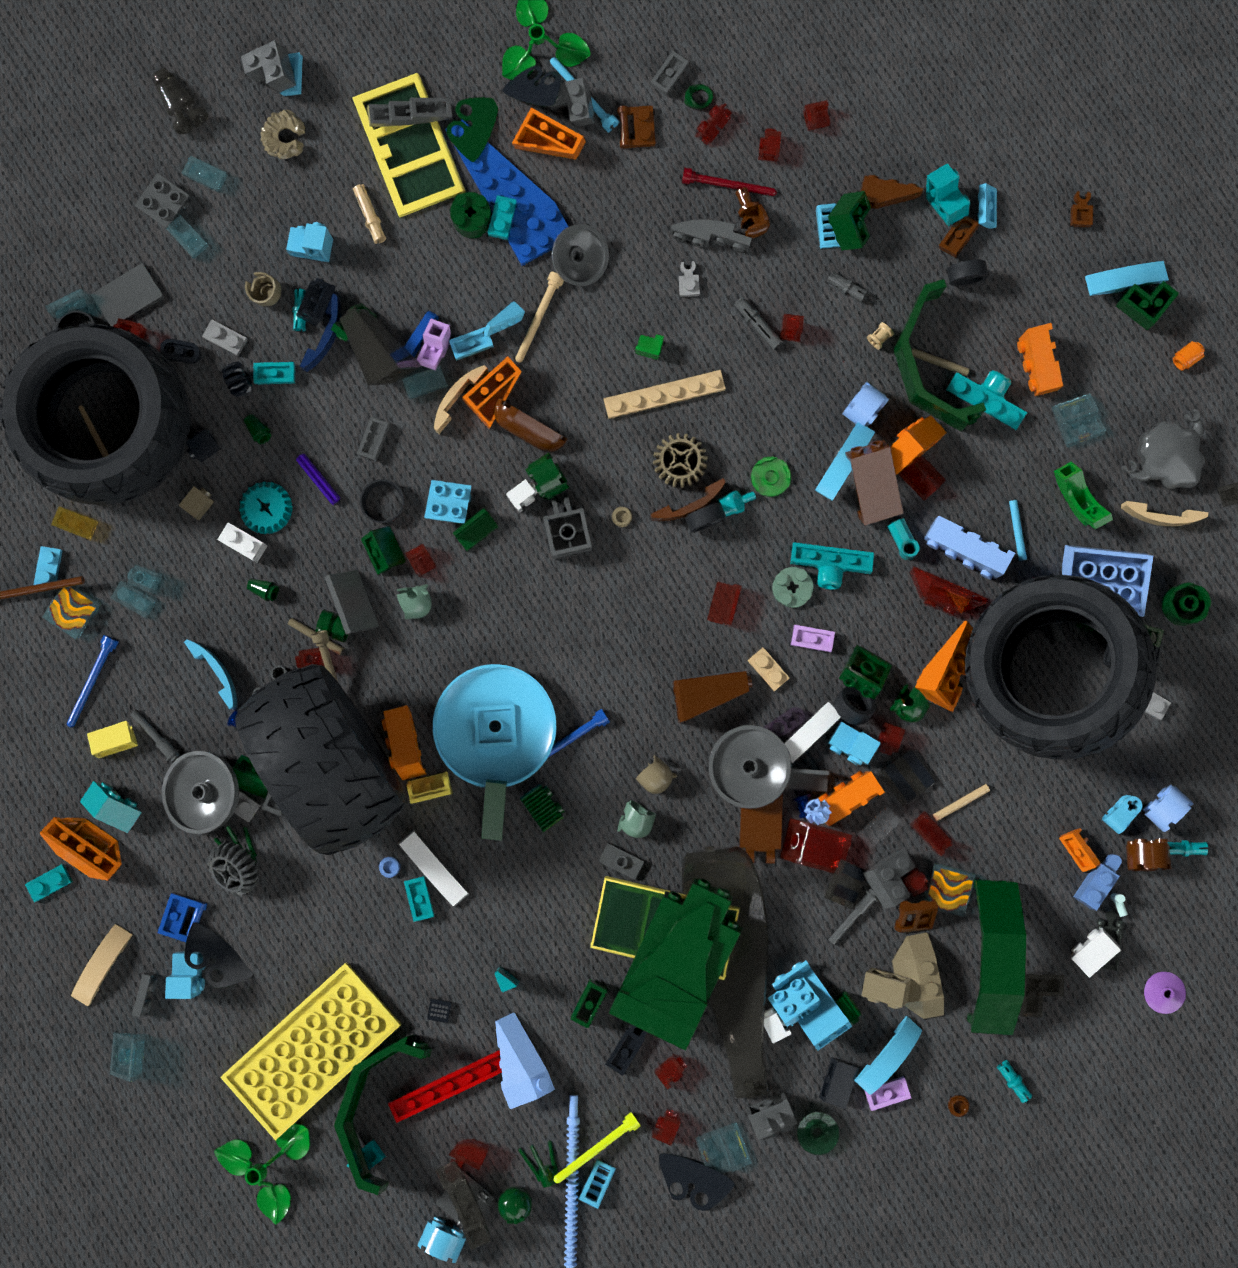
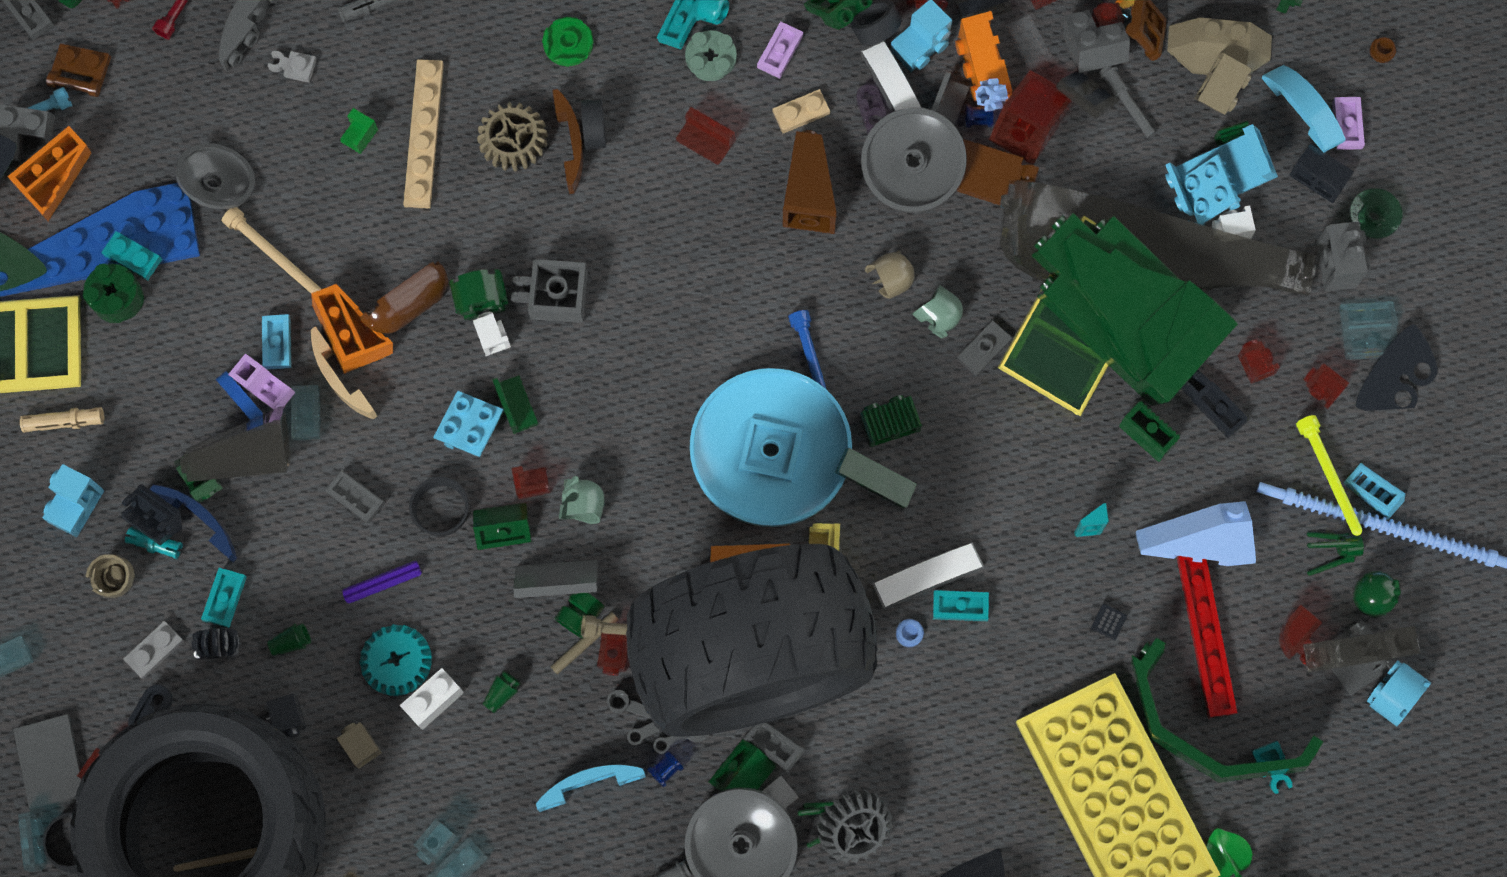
camera: 75 degrees left, 10 degrees down
medium azure slope [484,301,525,337] -> none
dark tan tile [612,507,632,527] -> none
teal piece [717,490,756,517] -> none

